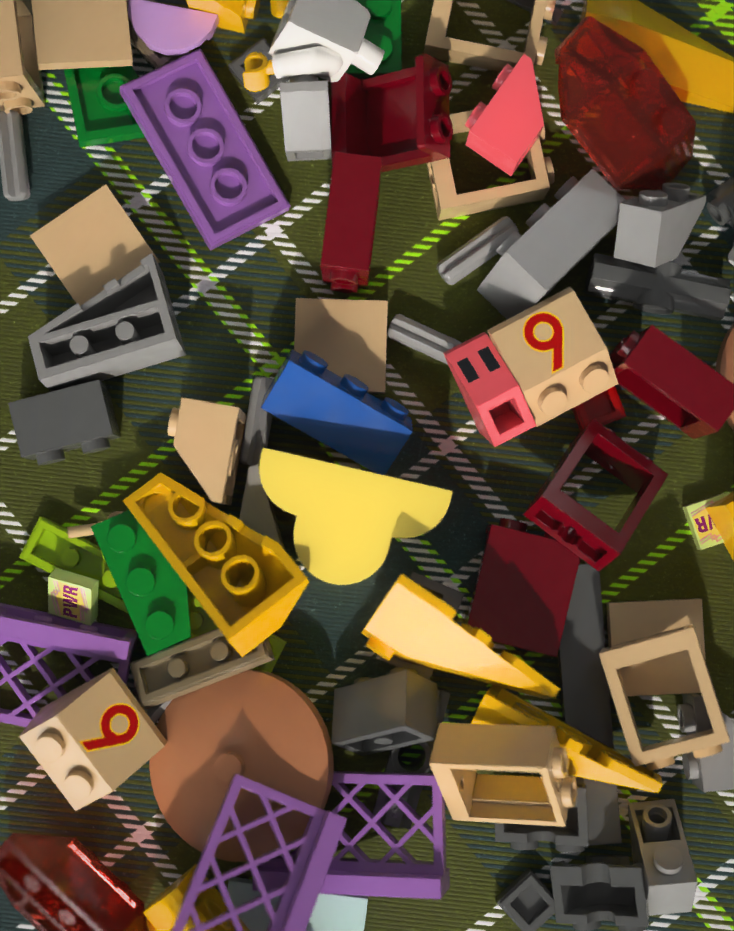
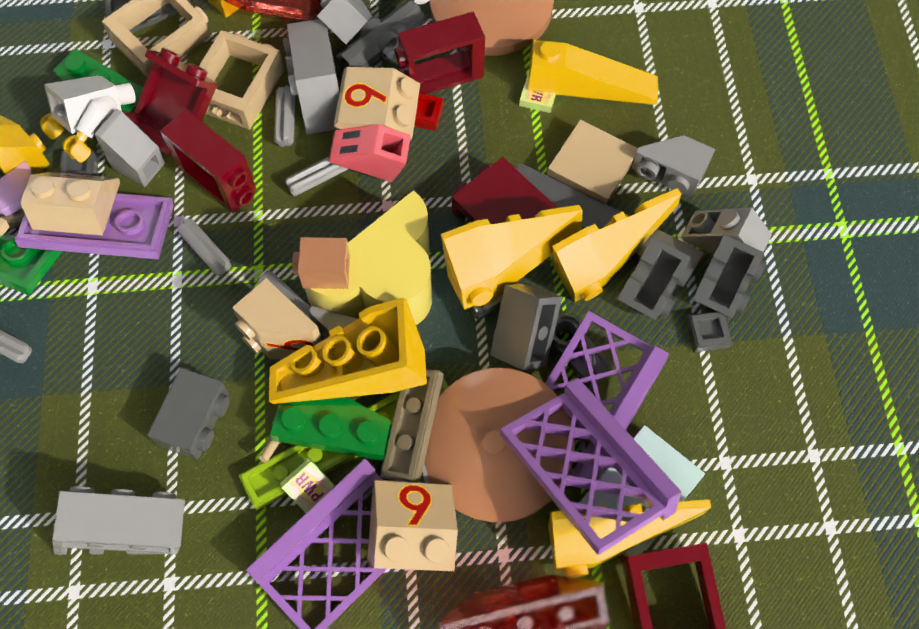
camera: 50 degrees left, 20 degrees down
light grey wedge [28,253,186,392] -> none
tan tile [30,184,160,306] -> none
blue brick [261,349,413,475] -> none
tan tile [294,298,388,394] -> none
tan window [429,723,577,827] -> none
coral slope [465,54,544,176] -> none
dark red window [523,418,669,571] -> none
tan window [599,624,730,770] -> none
none -> tan slope [20,172,120,236]
none -> light grey axle [177,219,231,276]
none -> nougat brick [292,237,350,289]

